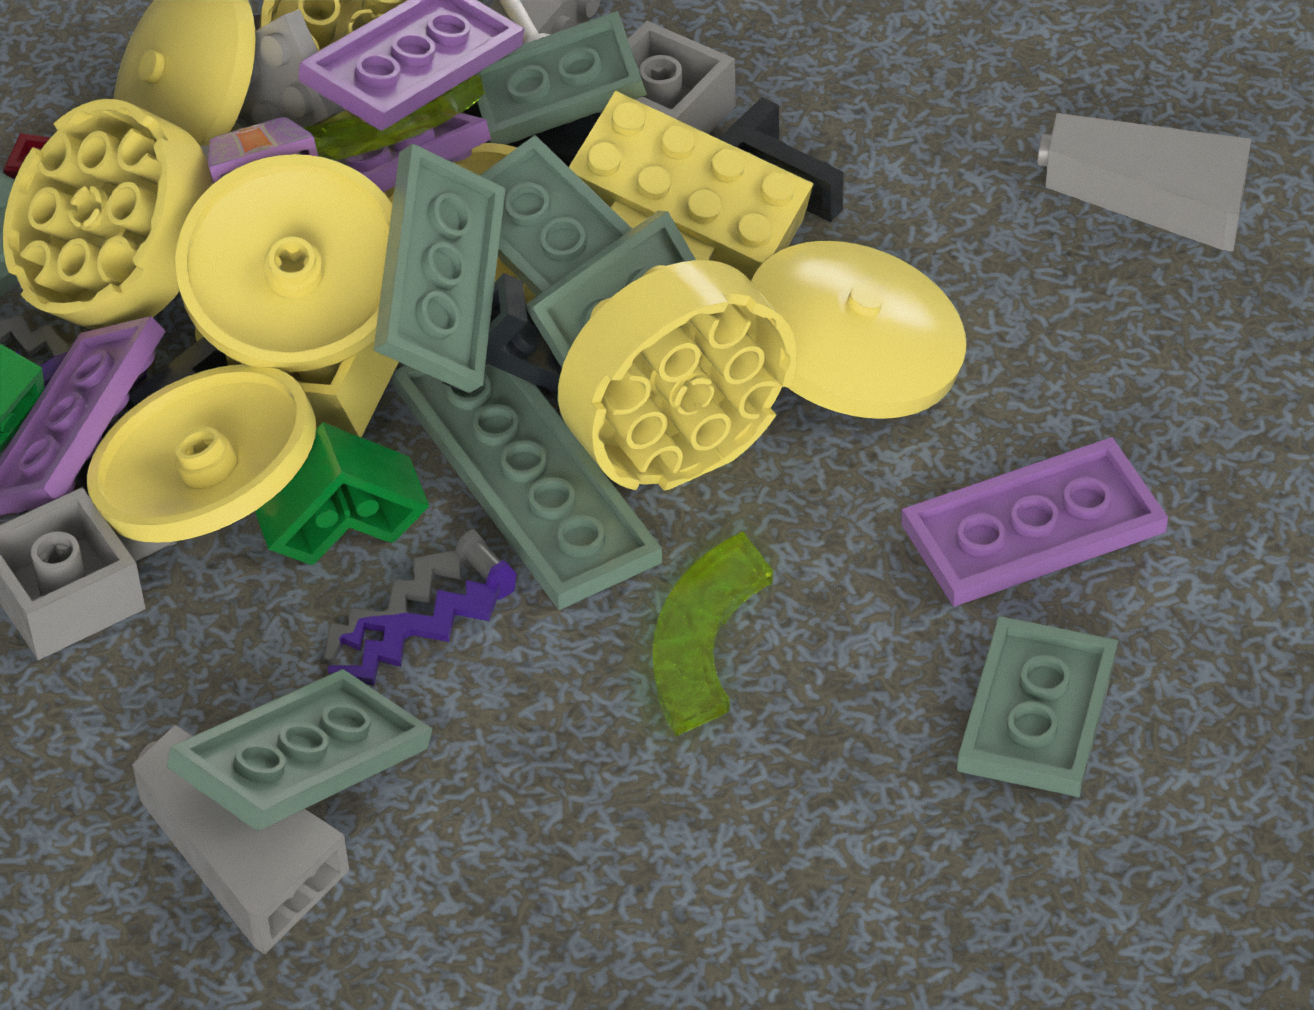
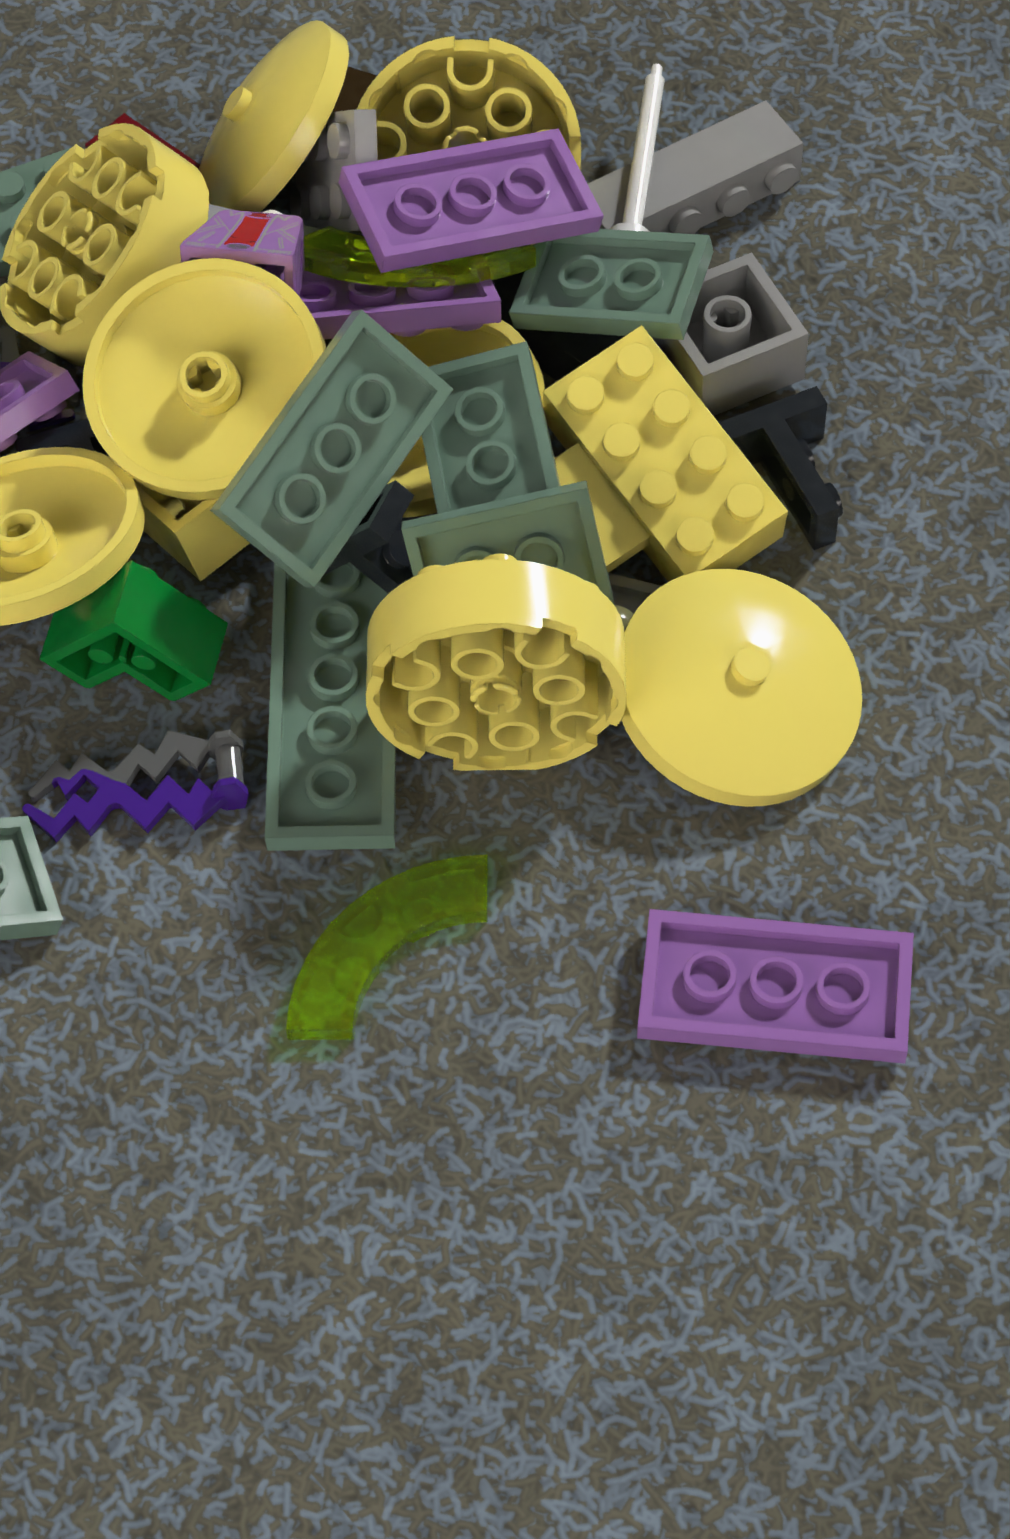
camera: 30 degrees right, 10 degrees up
sand green plate [957,616,1118,797] -> none

